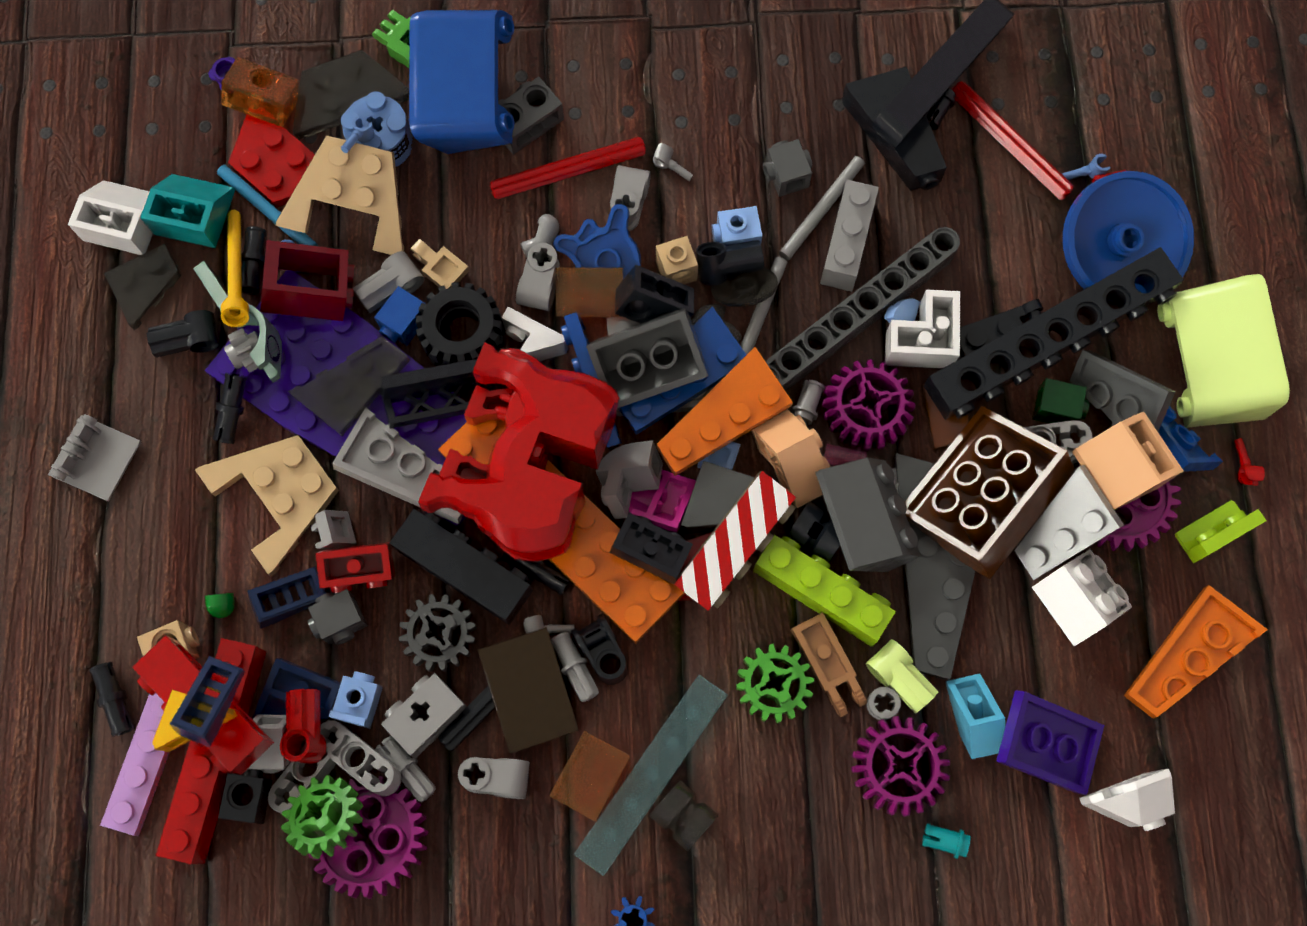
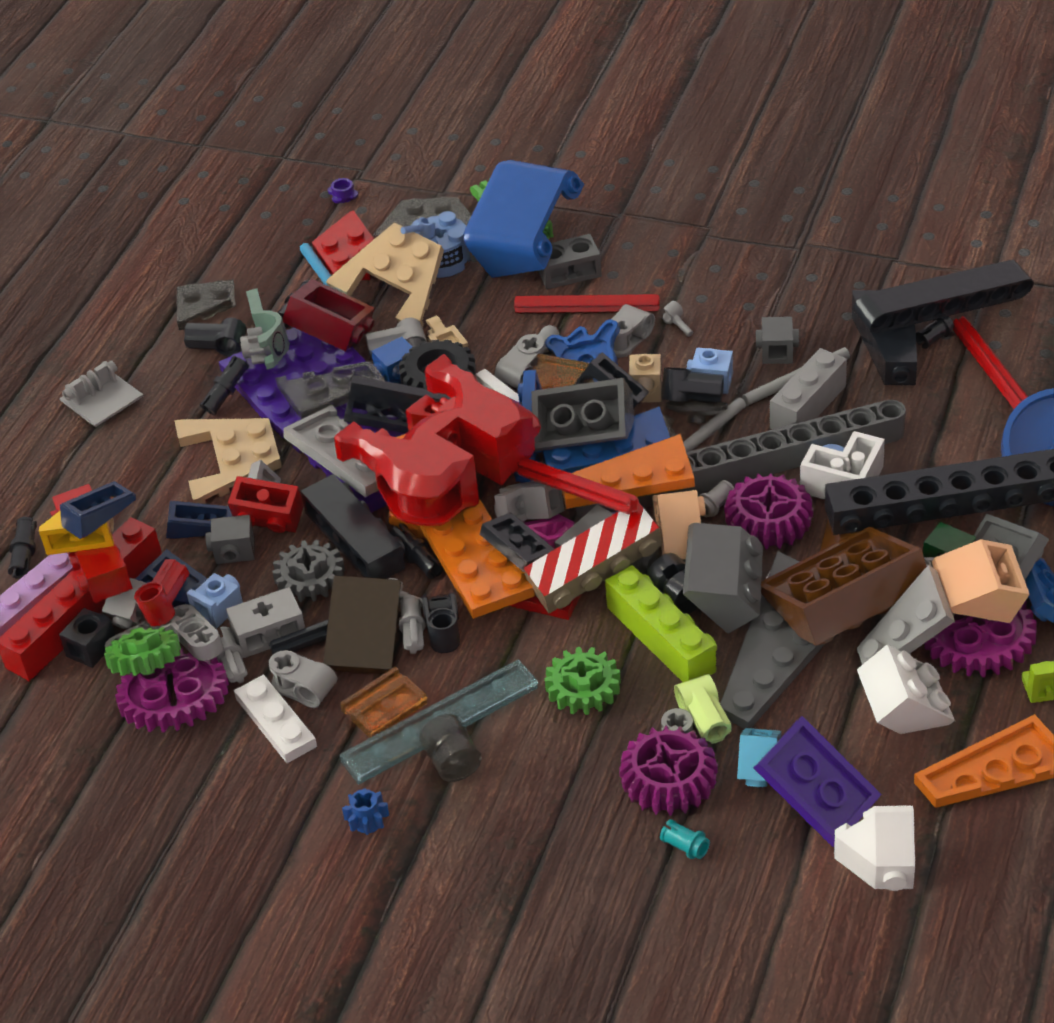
camera: 25 degrees right, 30 degrees down
white slope [68,180,153,256] -> none
teal slope [140,174,235,248] -> none
green hinge [205,593,235,618] -> none
yellow piece [221,209,249,327] -> none
clear orange brick [222,57,299,127] -> none
medium nougat hinge [791,613,867,717] -> none
none -> white plate [234,674,317,763]
none -> red axle [517,458,639,514]

